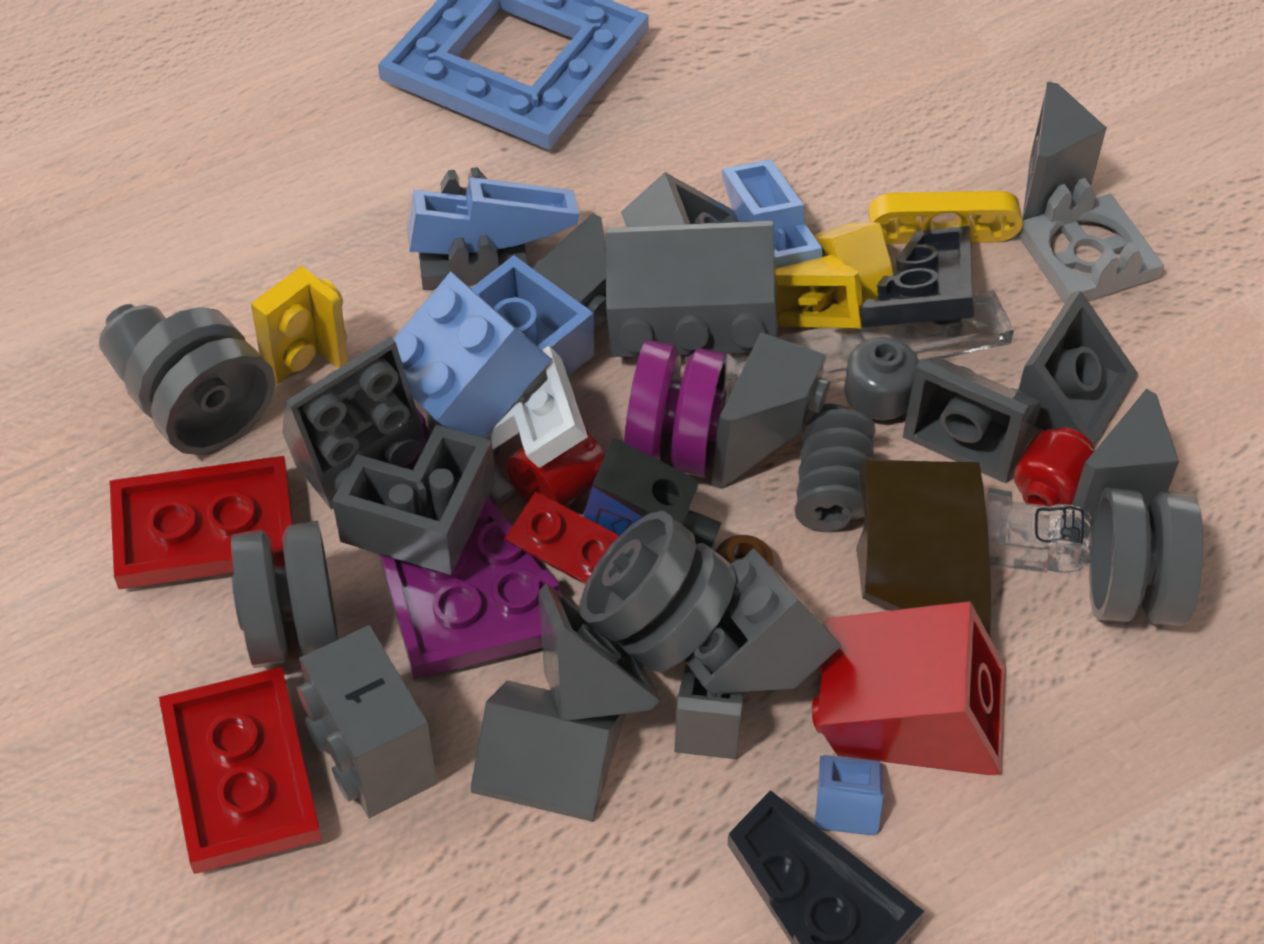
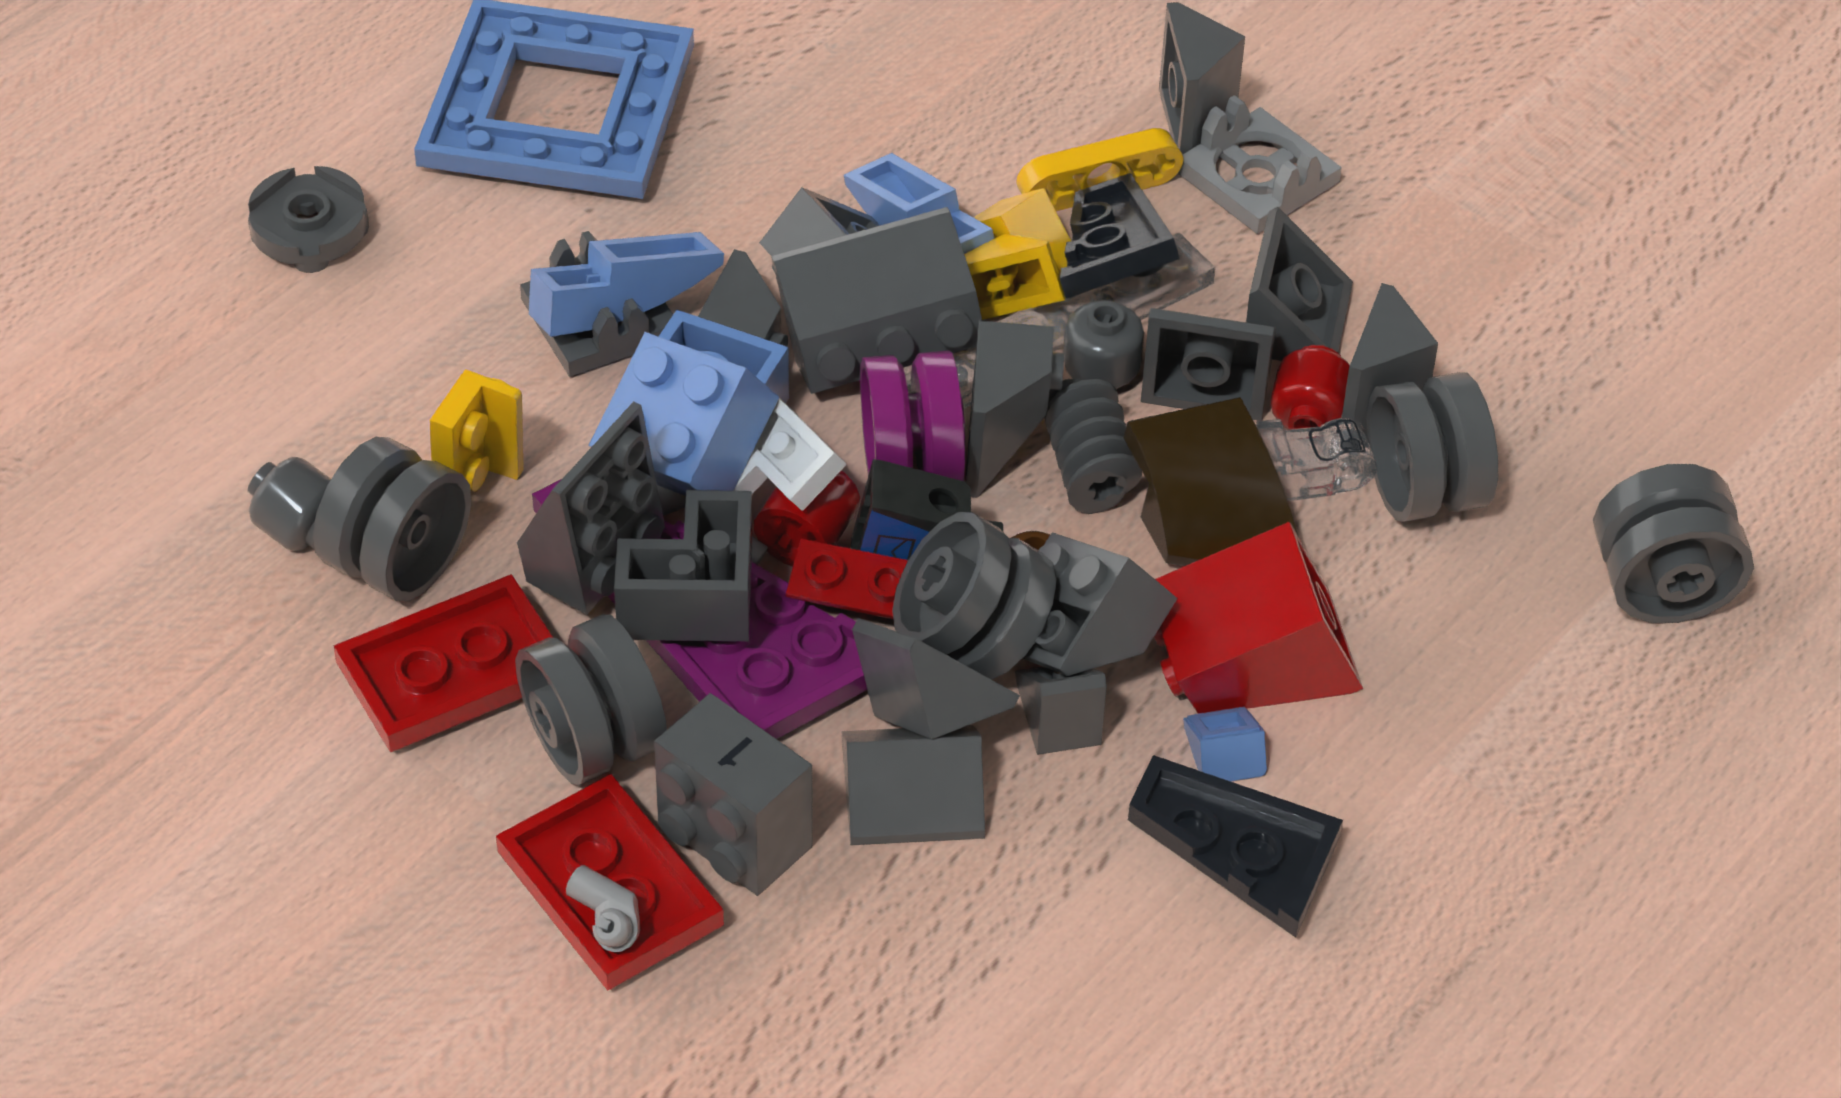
camera: 20 degrees left, 5 degrees down
none -> dark grey plate [248,166,369,273]
none -> light grey arm [566,865,641,952]

